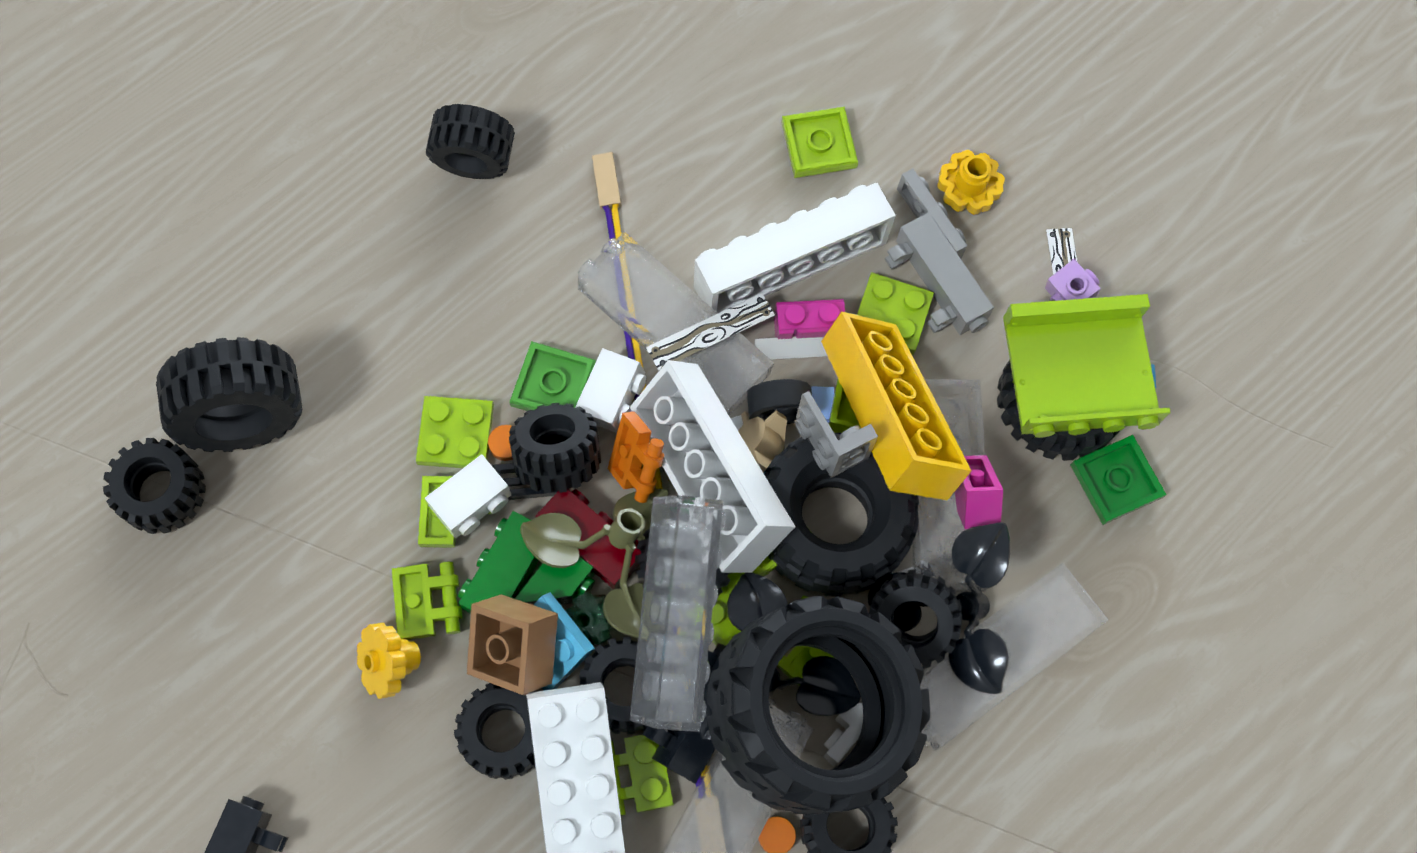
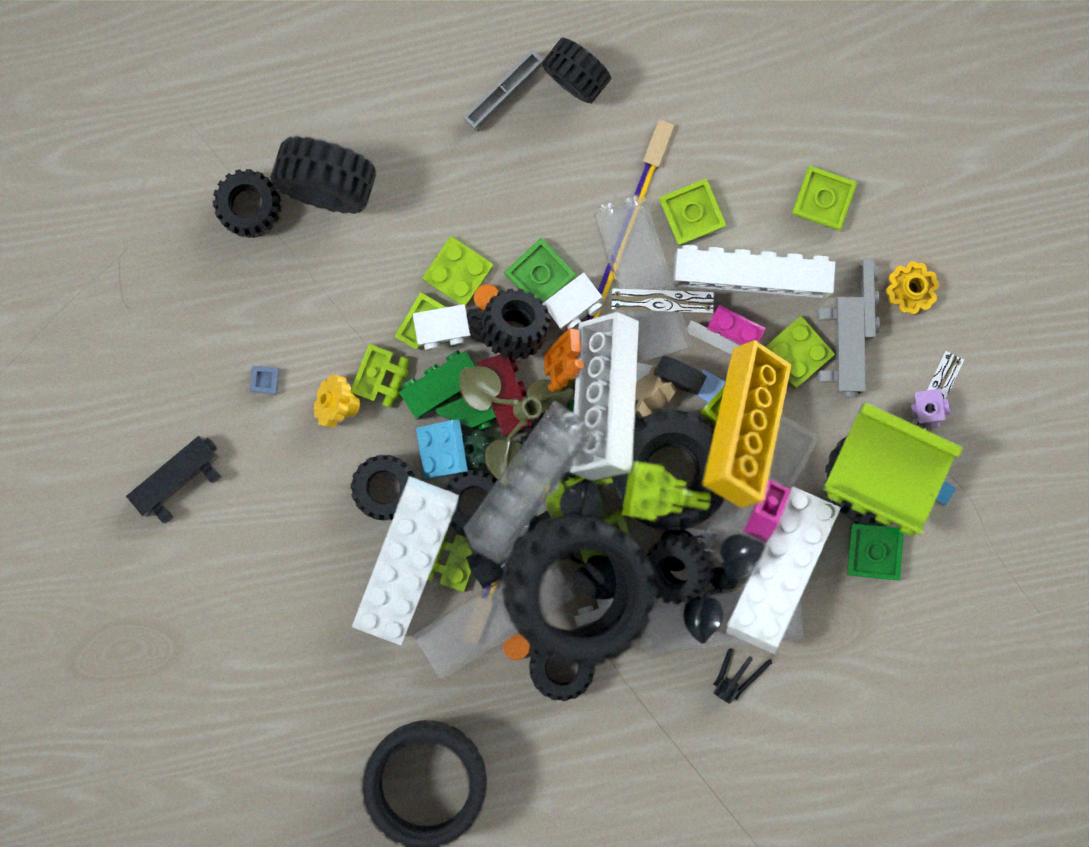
camera: 35 degrees right, 15 degrees up
medium nougat brick [467,594,558,695] -> none
light grey bracket [795,391,878,478] -> none
none -> sand blue tile [250,365,280,395]
none -> light grey piece [463,50,543,131]
none -> lime brick [622,462,710,520]
none -> lime plate [658,178,726,246]
none -> black plant [713,648,772,704]
none -> white brick [726,486,841,655]

